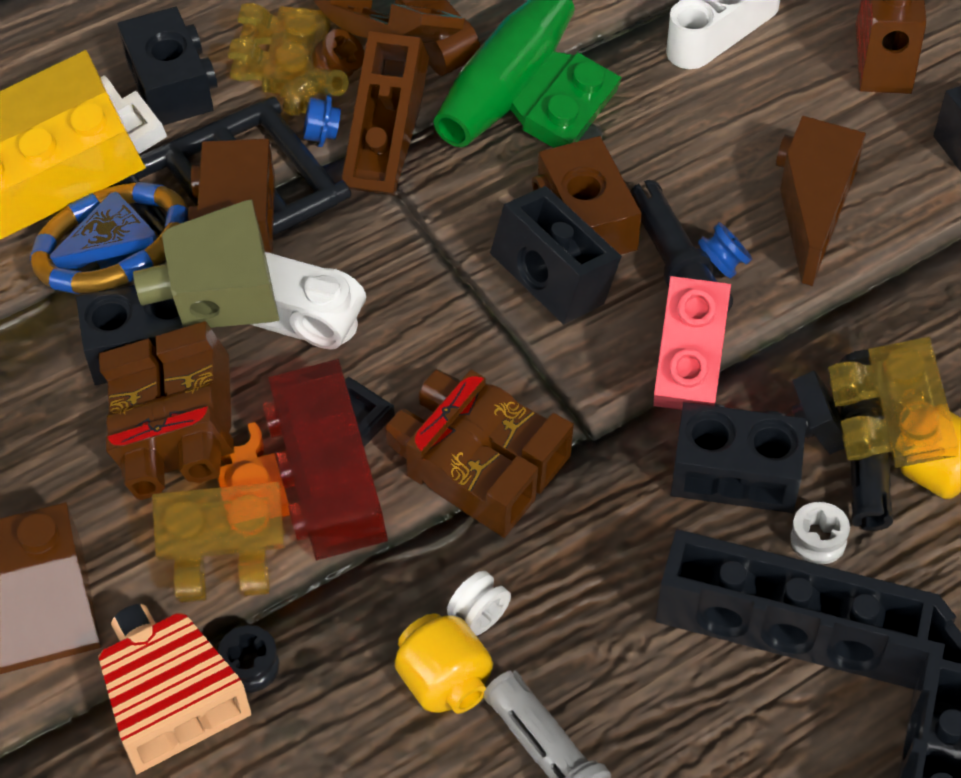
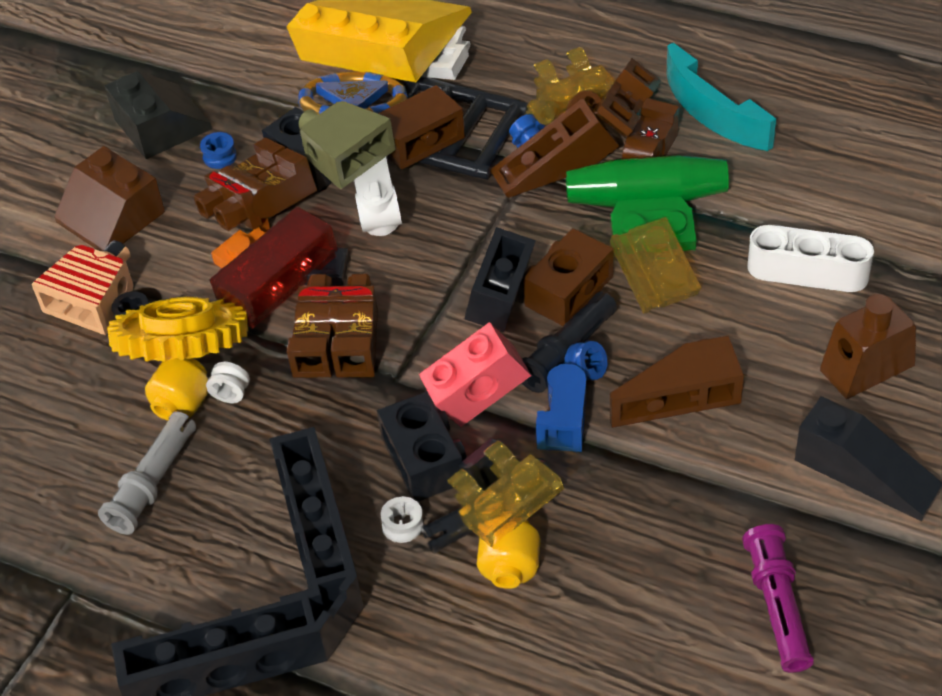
camera: 60 degrees right, 5 degrees down
black brick [117,6,218,125] -> none
clear yellow plate [152,482,285,603] -> none
none -> yellow gear [107,297,248,362]
none -> blue bush [200,132,237,169]
none -> blue leg [536,364,586,452]
none -> clear yellow plate [609,217,701,314]

